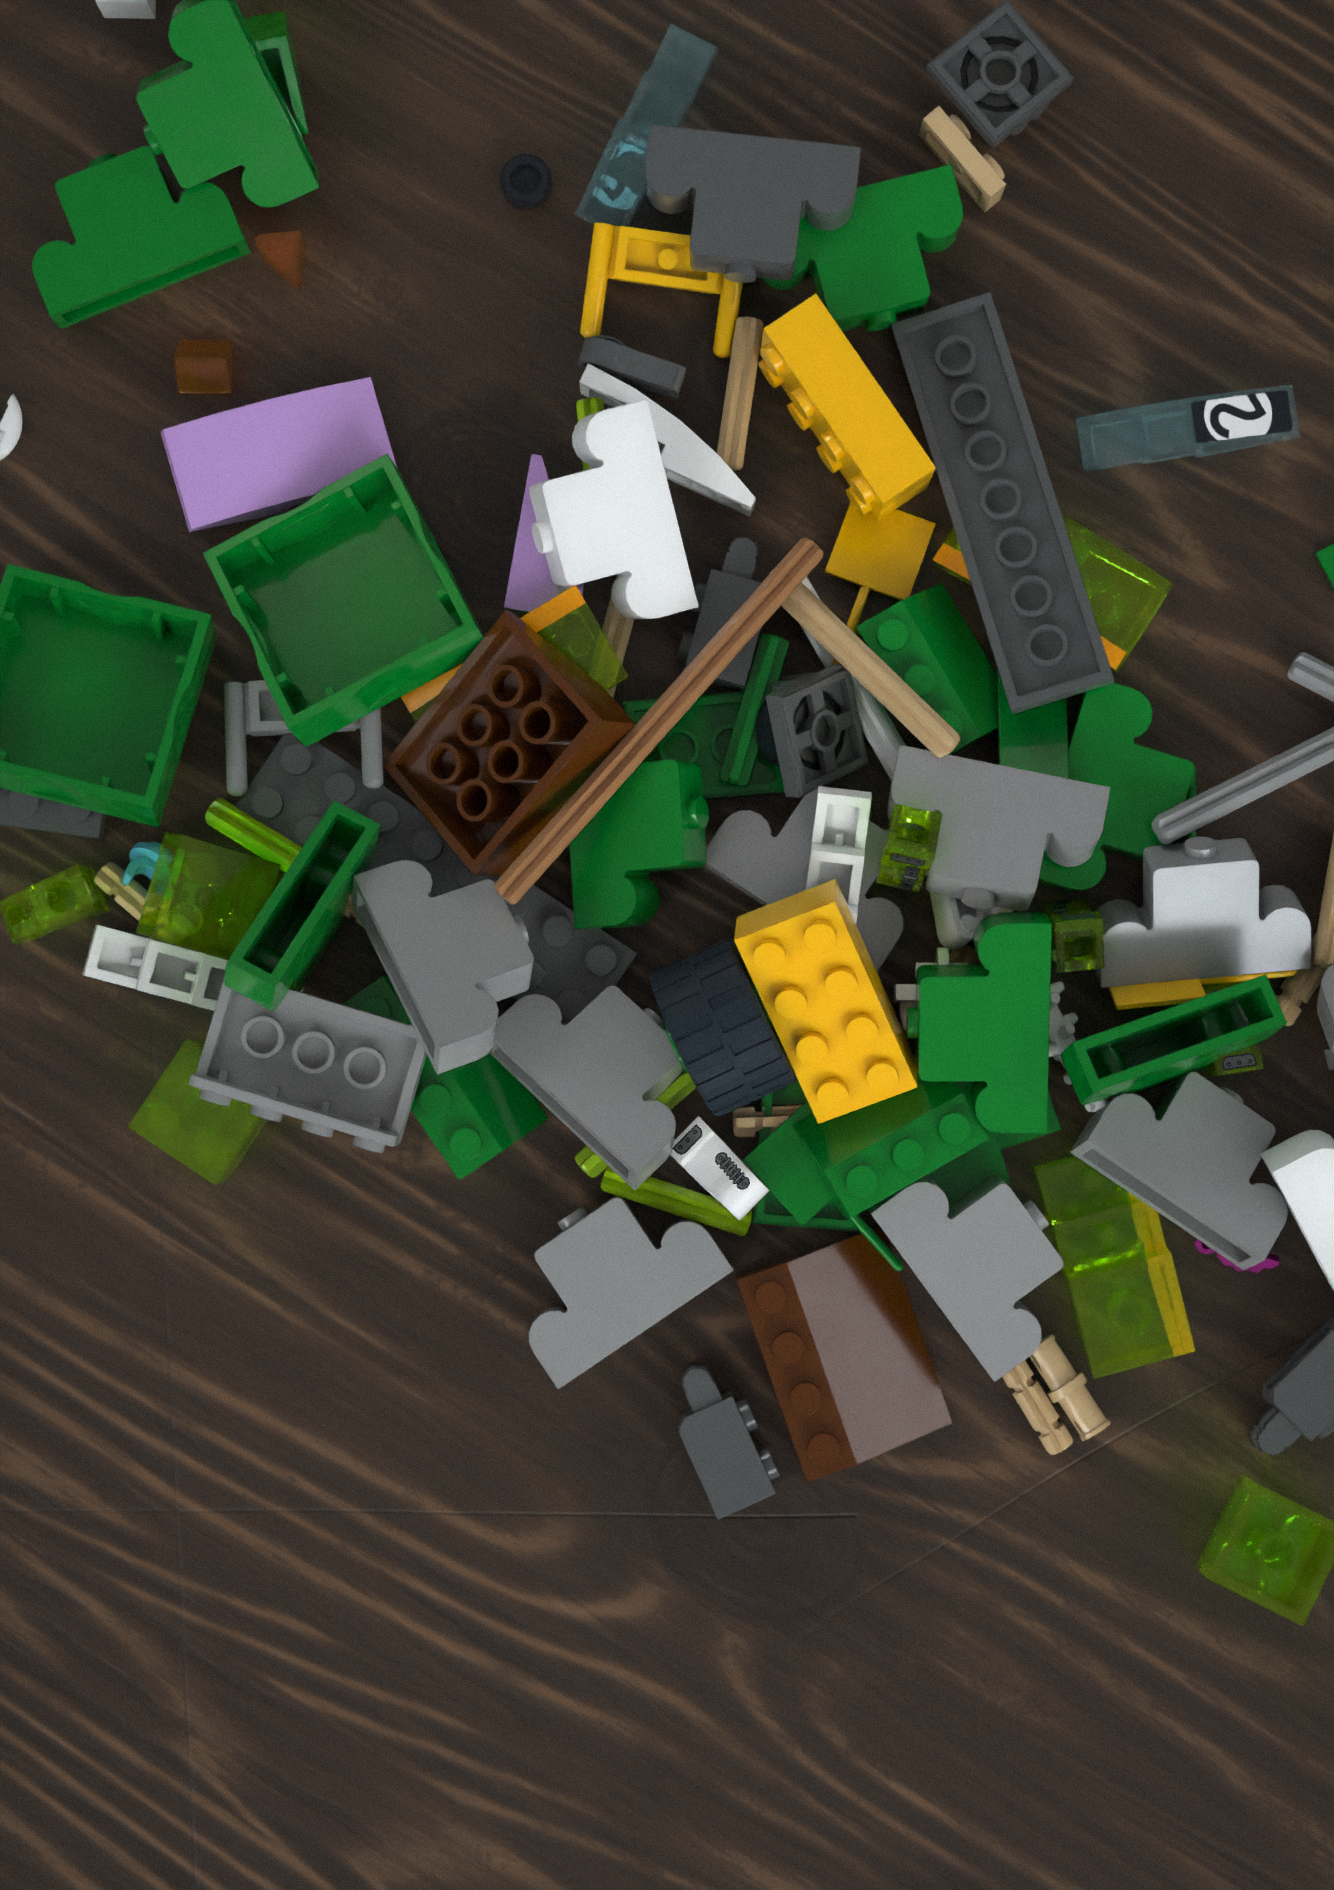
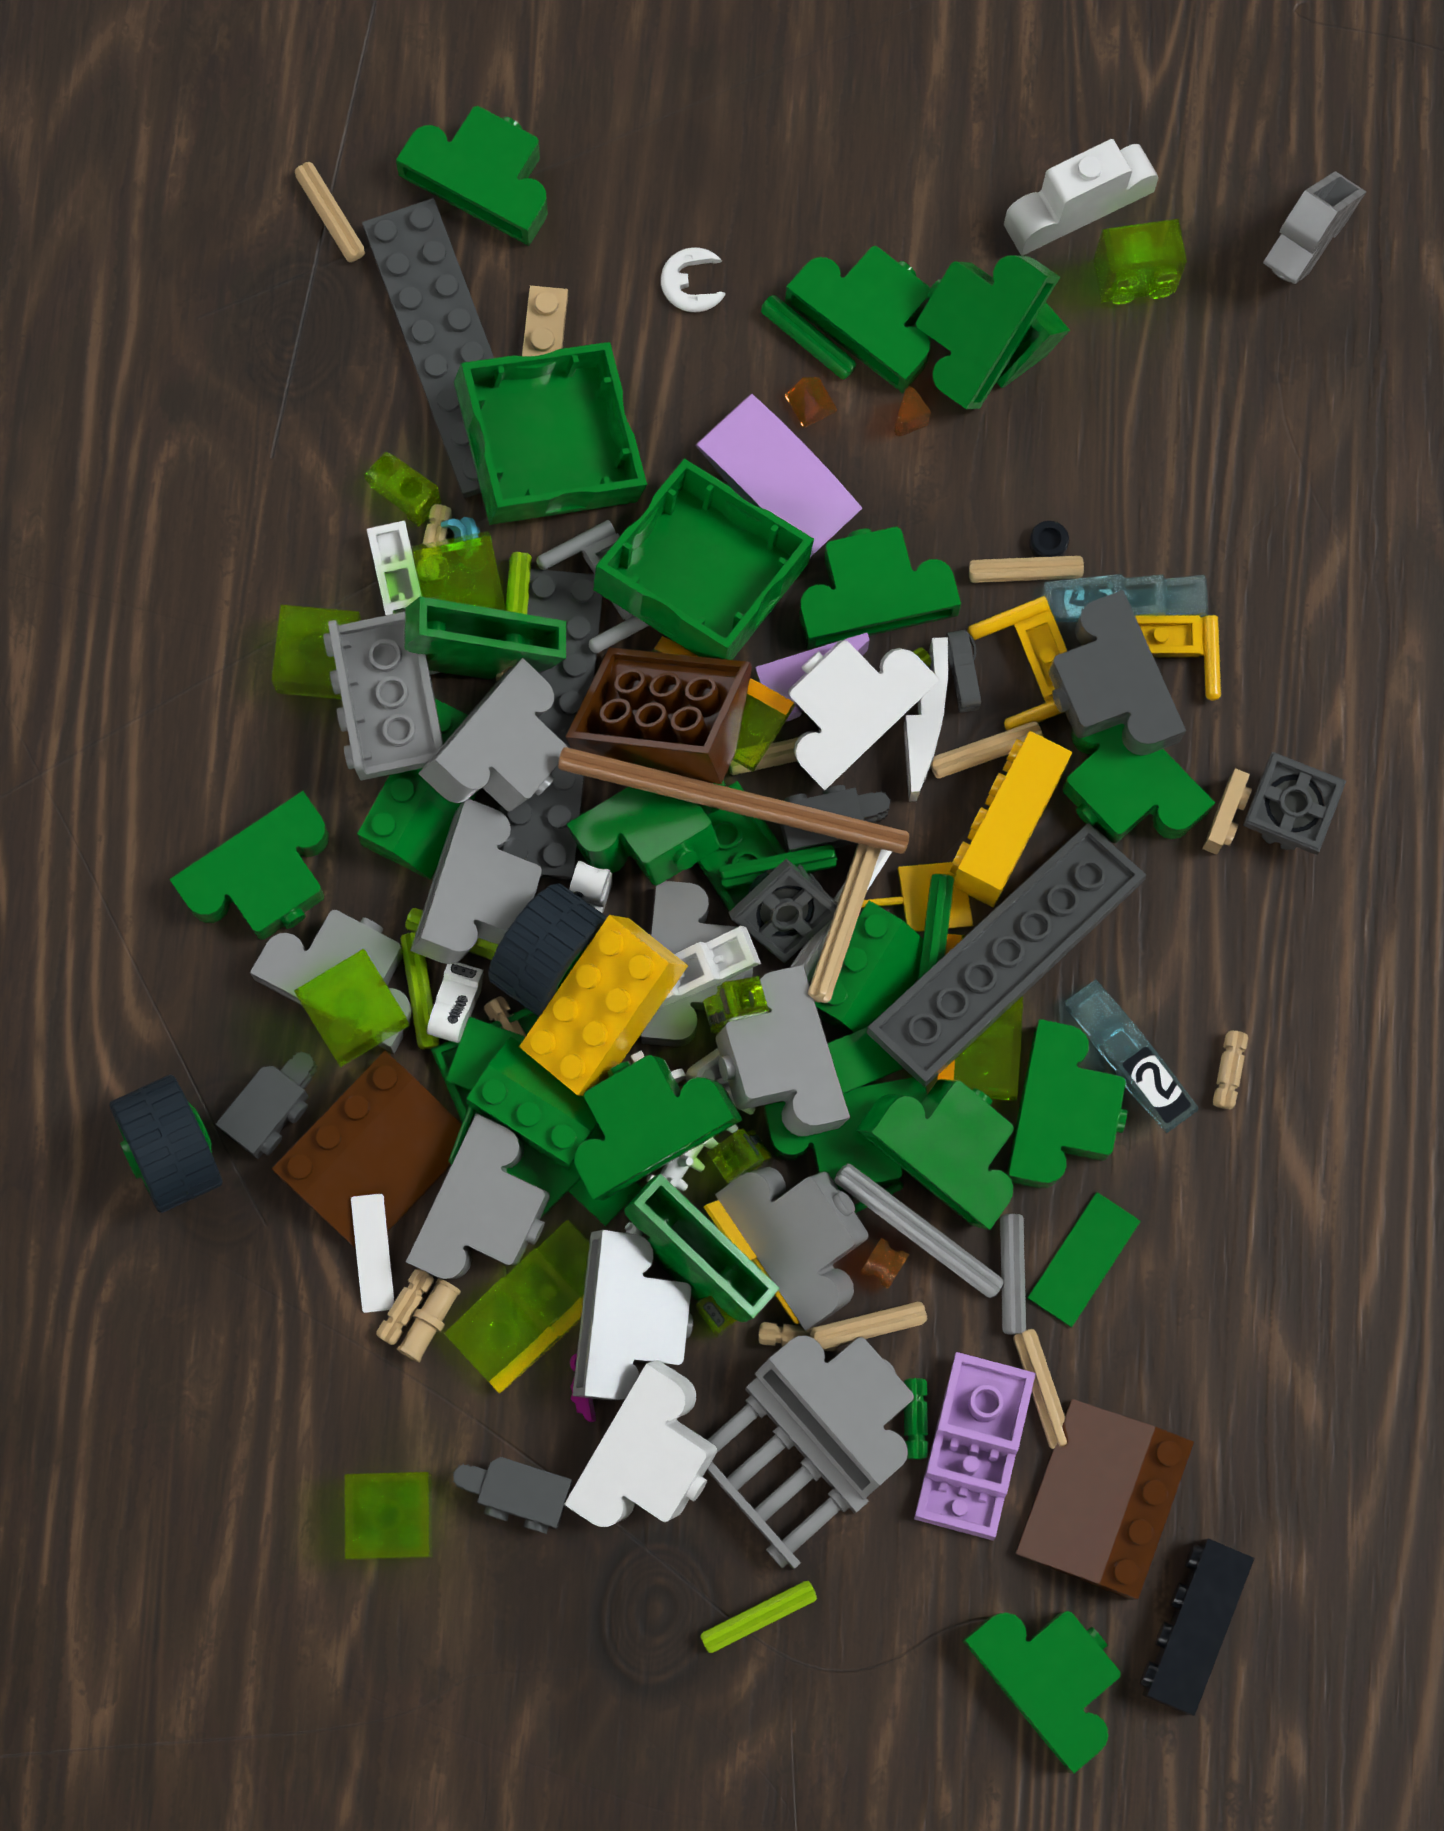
camera: 60 degrees right, 10 degrees down
none -> black wheel [109,1075,223,1213]
none -> green brick [169,791,329,940]
none -> clear neon green brick [294,949,410,1067]
none -> white sticker [351,1194,394,1313]
none -> white leg [569,861,613,913]
none -> green axle [761,295,856,380]
none -> green brick [799,527,961,650]
none -> green brick [856,1079,1014,1230]
none -> clear orange wheel [861,1237,909,1289]
none -> green axle [918,874,954,980]
none -> tan axle [969,556,1084,583]
none -> green brick [1006,1019,1127,1188]
none -> yellow plate [1135,615,1221,701]
none -> tan axle [1213,1030,1248,1109]

